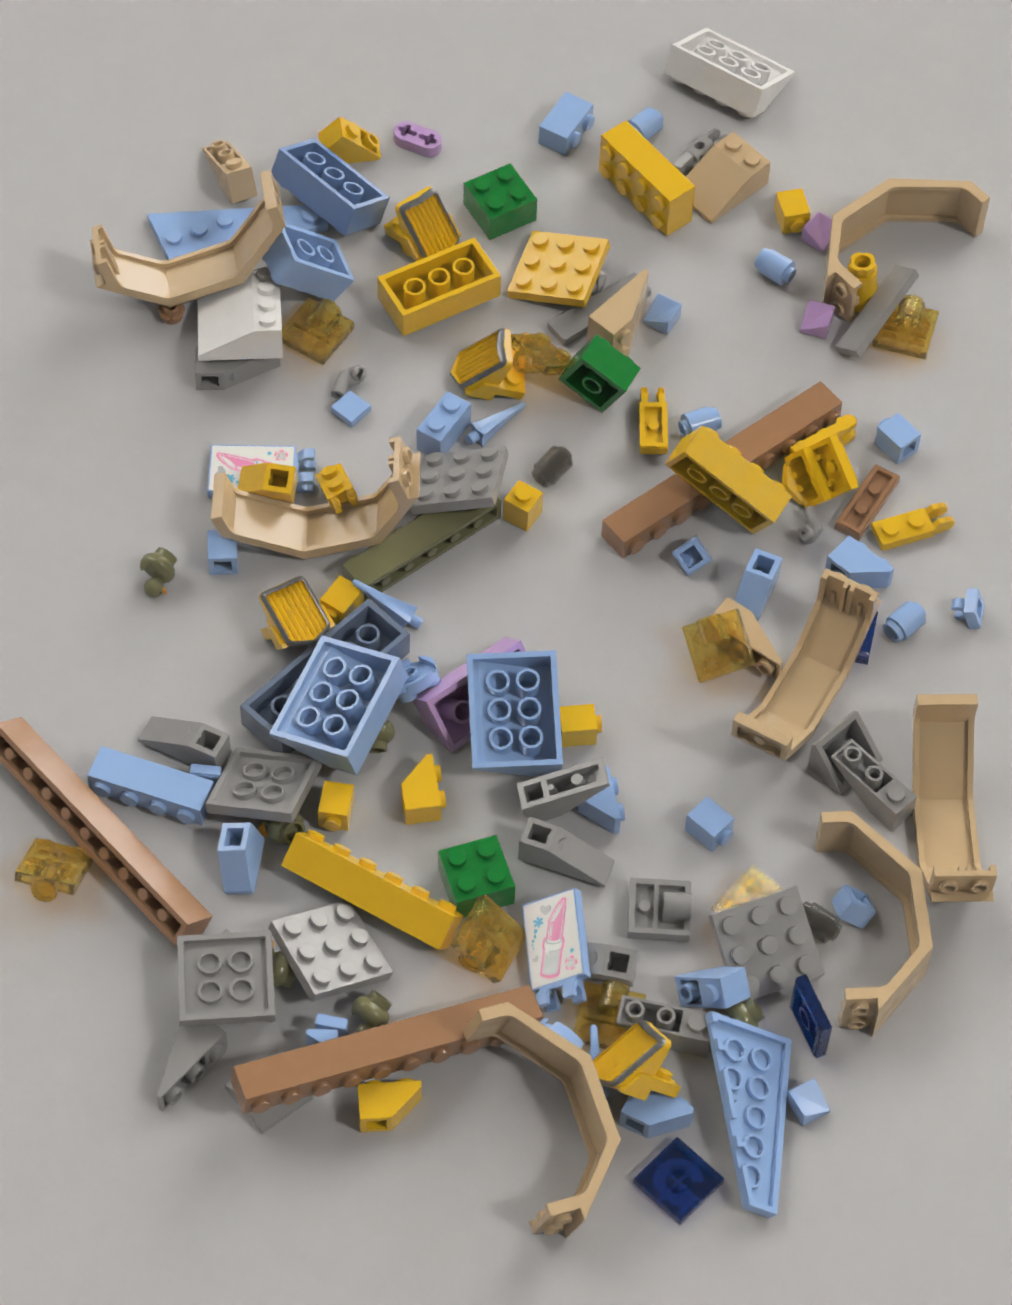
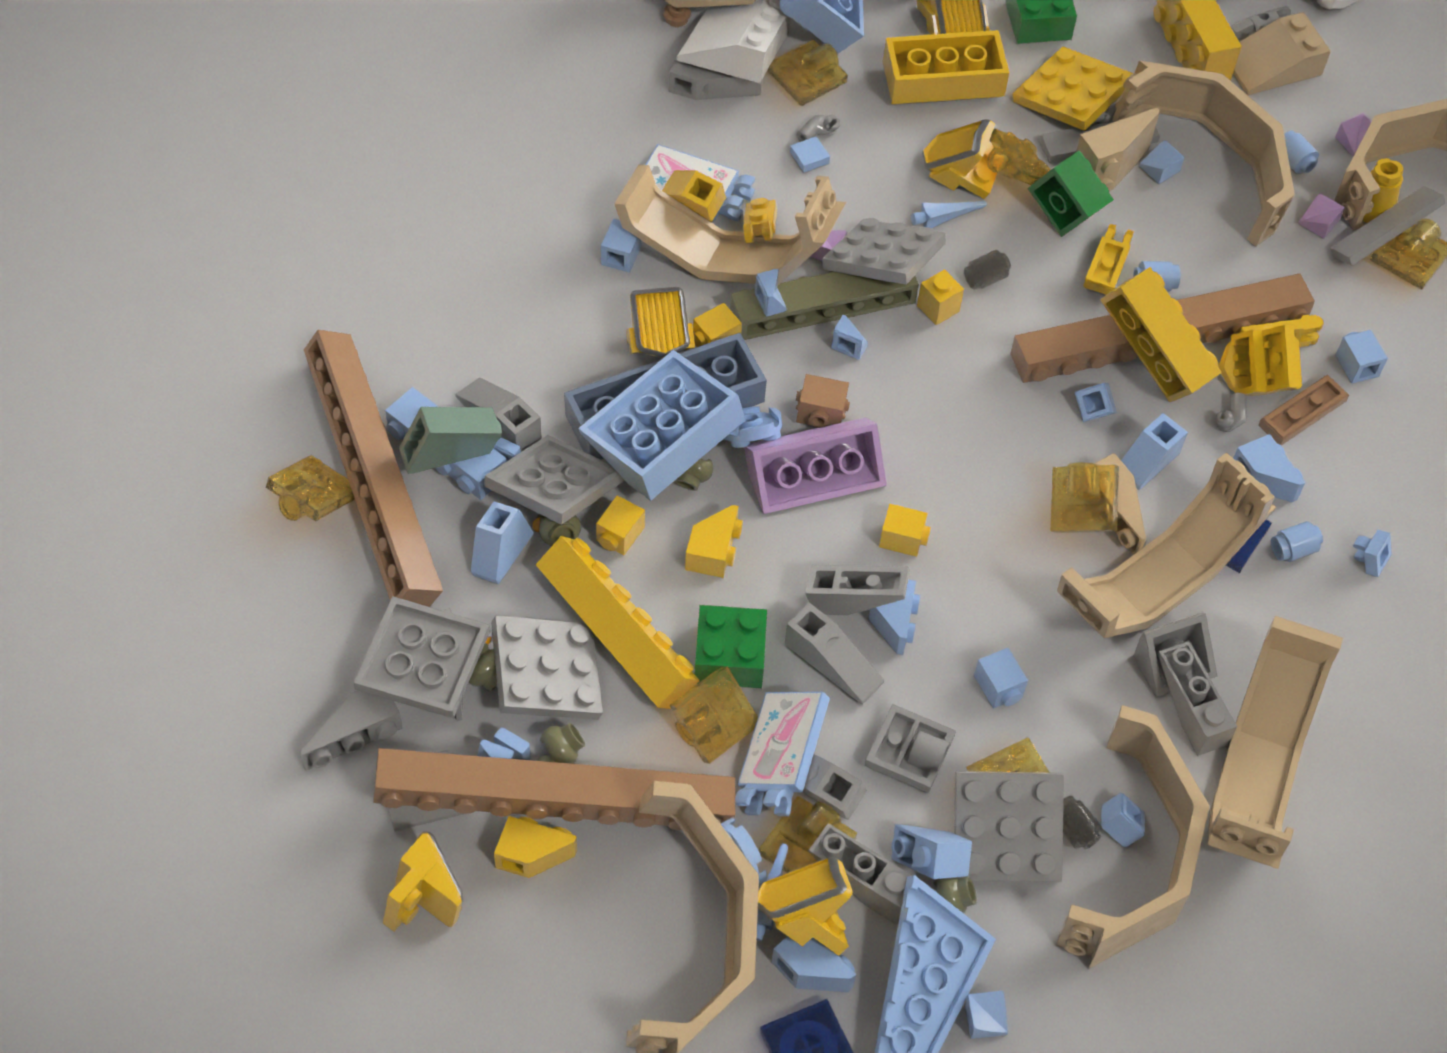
camera: 20 degrees right, 0 degrees up
olive animal [140,547,177,598] -> none
light blue piece [352,579,423,629] -> none
light blue brick [417,391,471,454] -> none
light blue slope [466,650,563,776] -> none
yellow brick [774,188,811,234] -> none
clear blue tile [790,974,832,1058] -> none
yellow hinge [871,502,955,551] -> none
none -> yellow piece [383,831,463,932]
none -> sand green slope [399,407,502,474]
none -> light blue slope [755,269,787,316]
none -> medium nougat head [796,374,850,428]
none -> light blue slope [832,315,868,360]
none -> tan panel [1112,60,1295,247]

